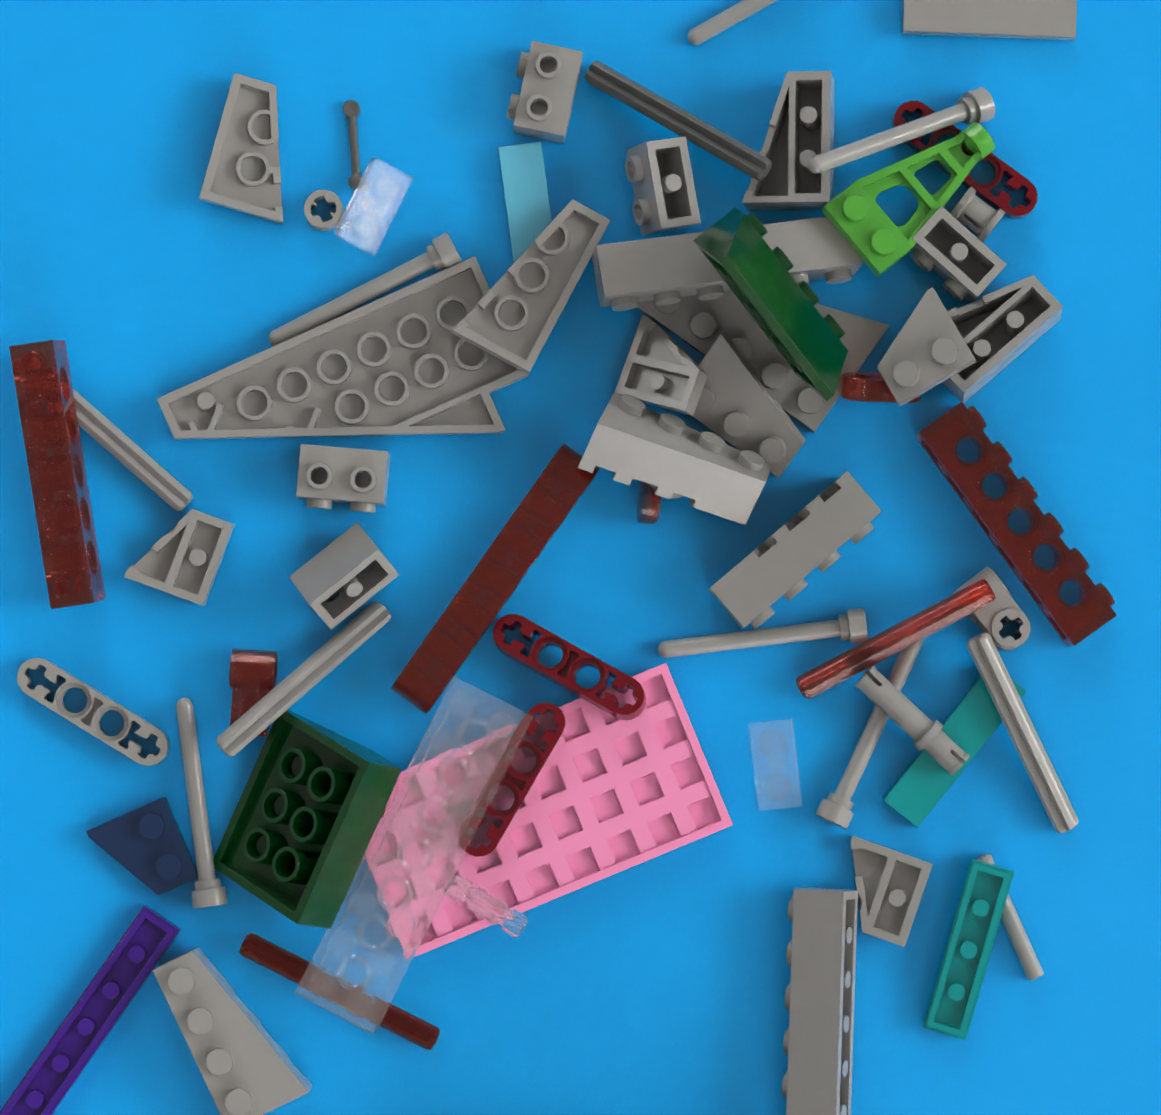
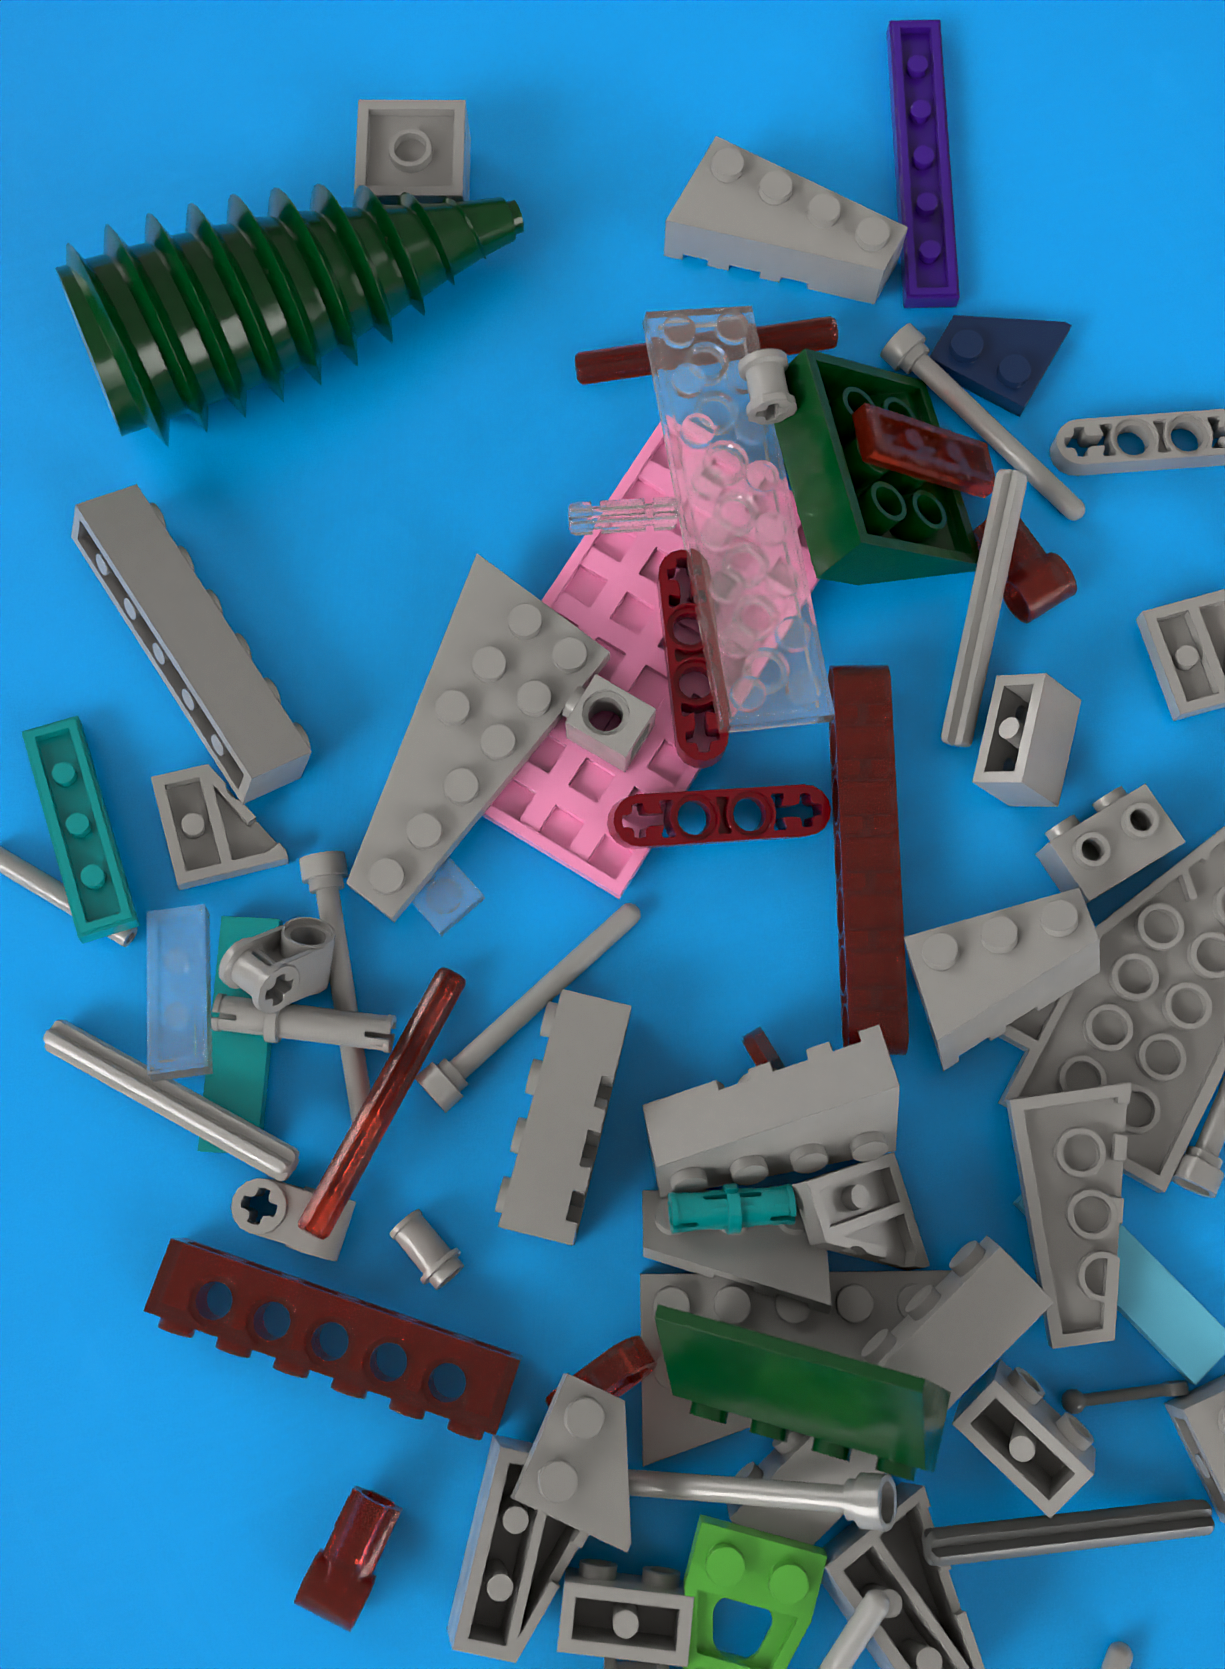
camera: 150 degrees right, 10 degrees down
none -> clear tile [147,904,213,1082]
none -> light grey piece [219,917,336,1014]
none -> clear red piece [294,1485,403,1632]
none -> light grey wing [346,553,610,923]
none -> light grey pin [389,1209,464,1290]
none -> light grey brick [562,674,656,772]
none -> light grey piece [628,1469,897,1531]
none -> teal pin [668,1183,796,1234]
none -> light grey bush [738,348,797,425]
none -> clear red tile [852,403,995,498]
none -> light grey wedge [904,888,1100,1071]
none -> dark grey hinge [1061,1380,1190,1414]

